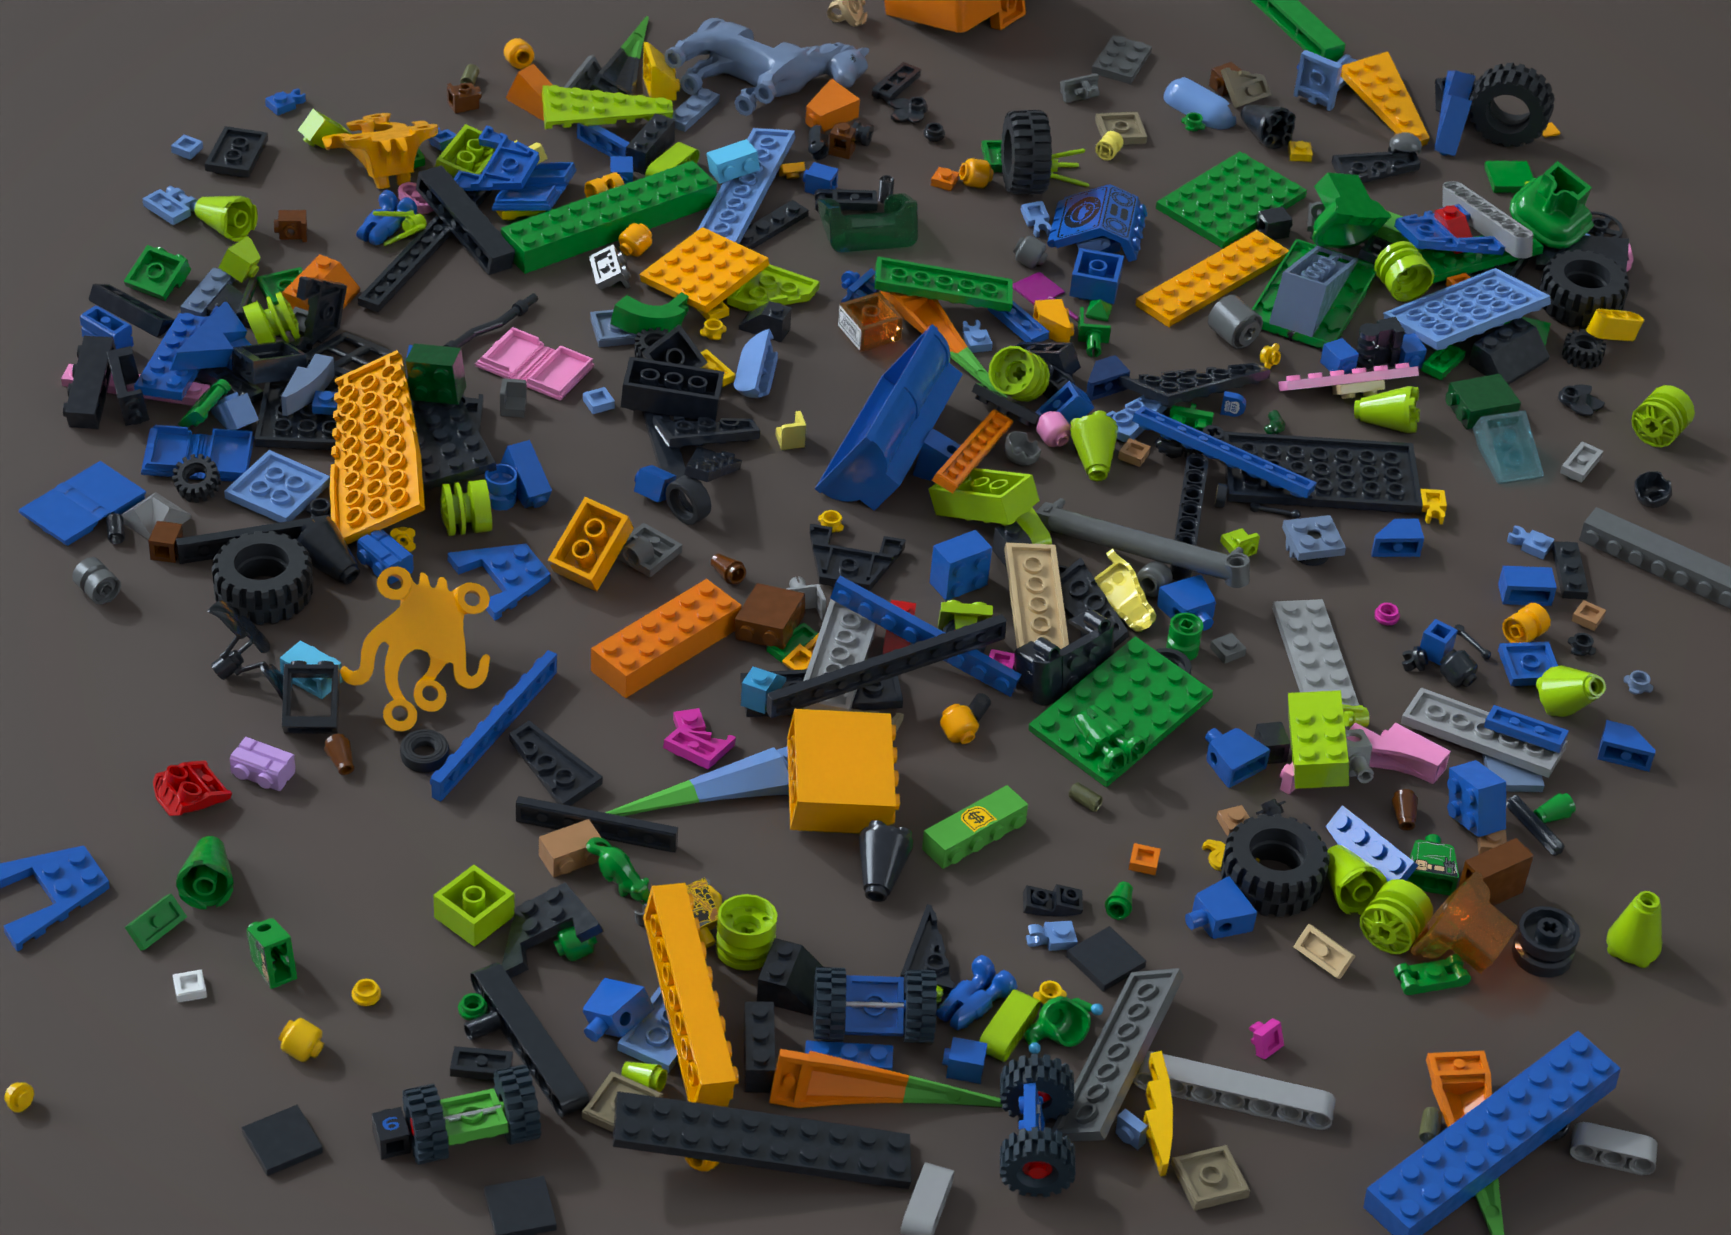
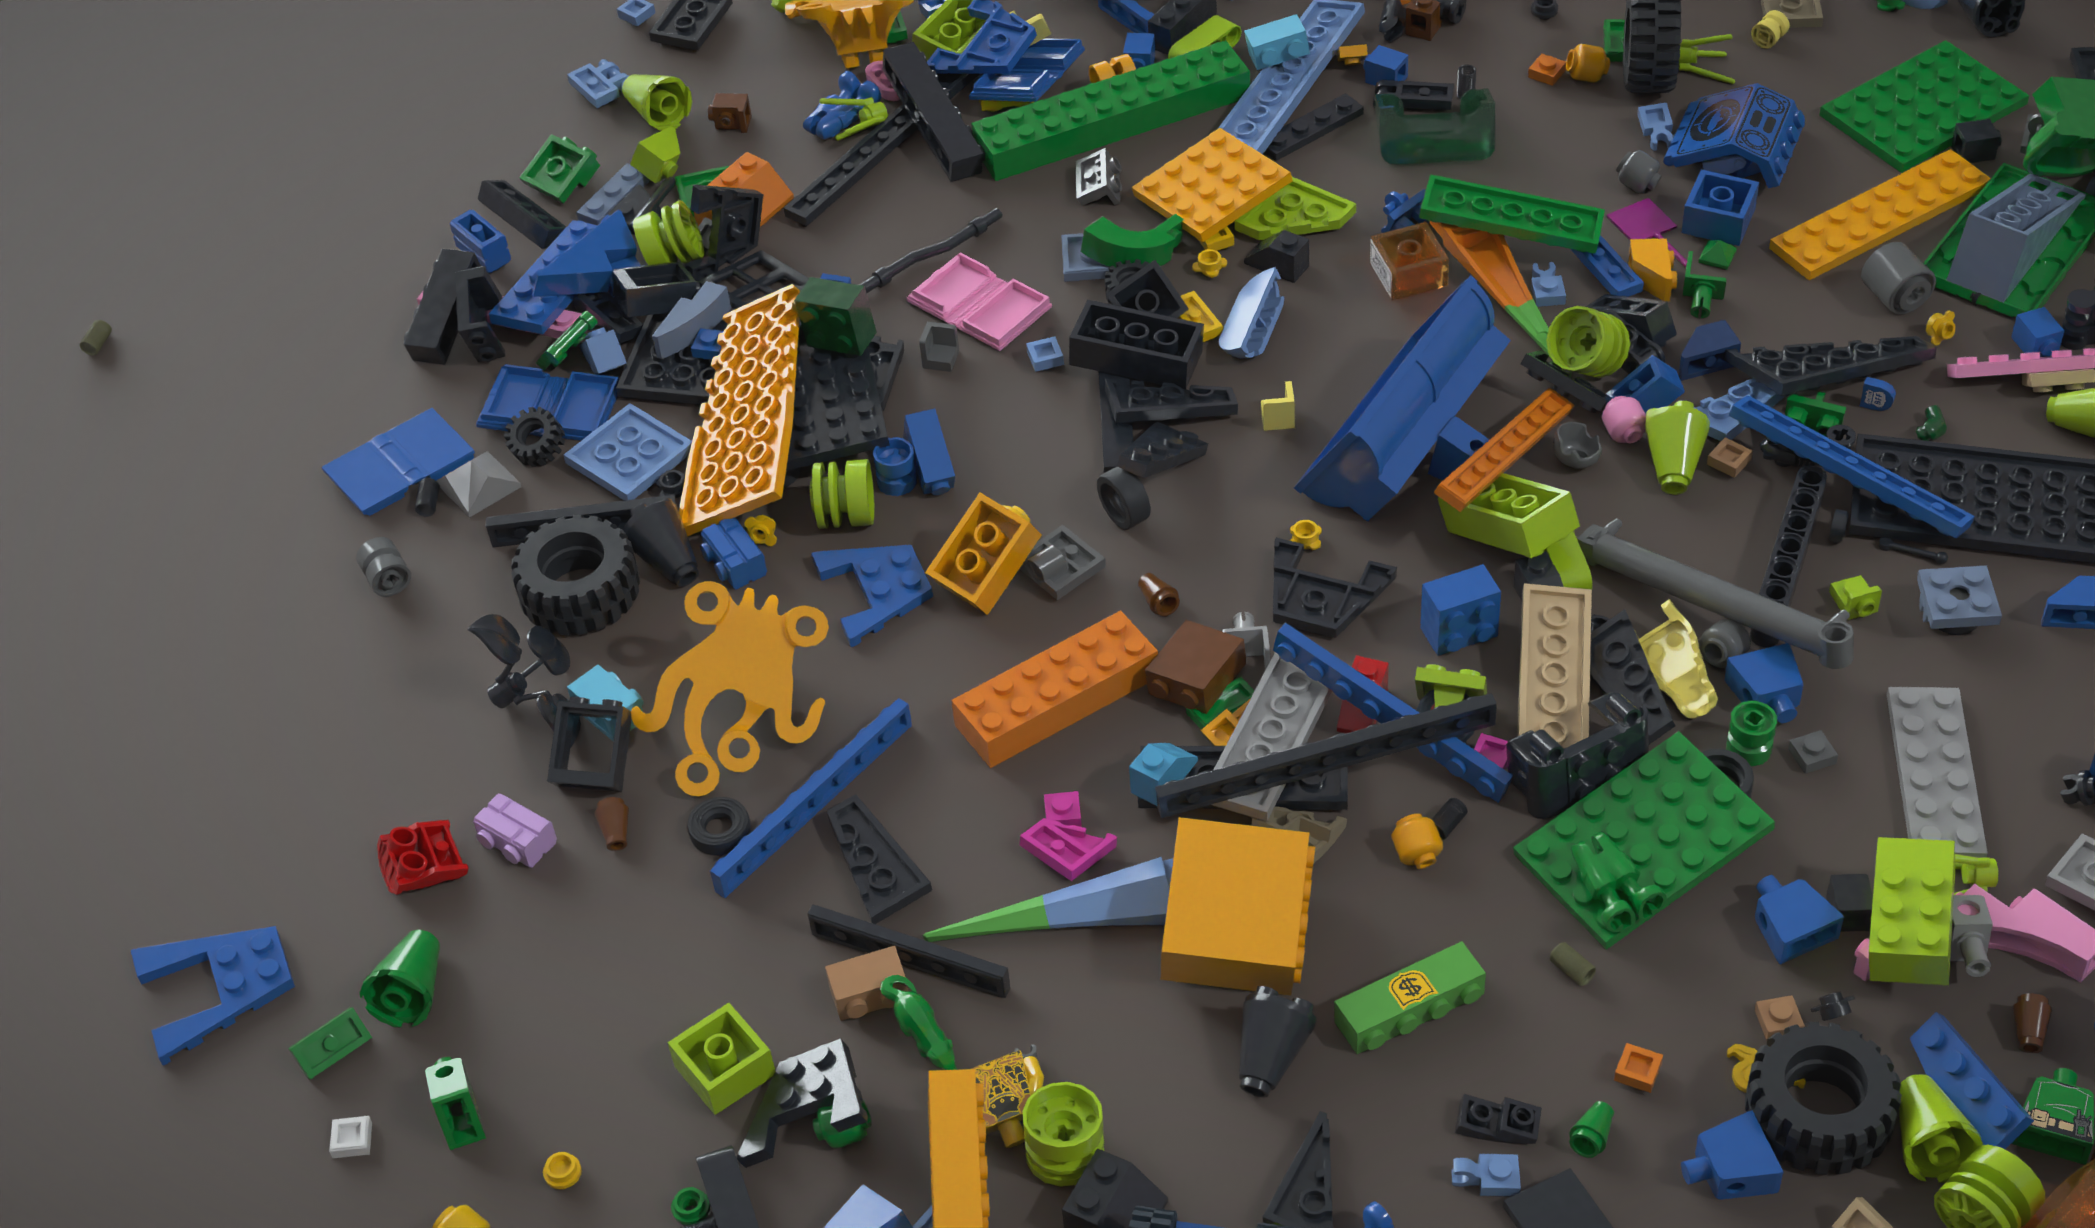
camera: 20 degrees right, 5 degrees up
reddish brown brick [148,521,183,563] -> none
light orange head [619,223,652,257] -> none
blue brick [634,465,677,502] -> none
yellow plate [1288,141,1313,162] -> none
dark pink plate [1374,603,1400,626] -> none

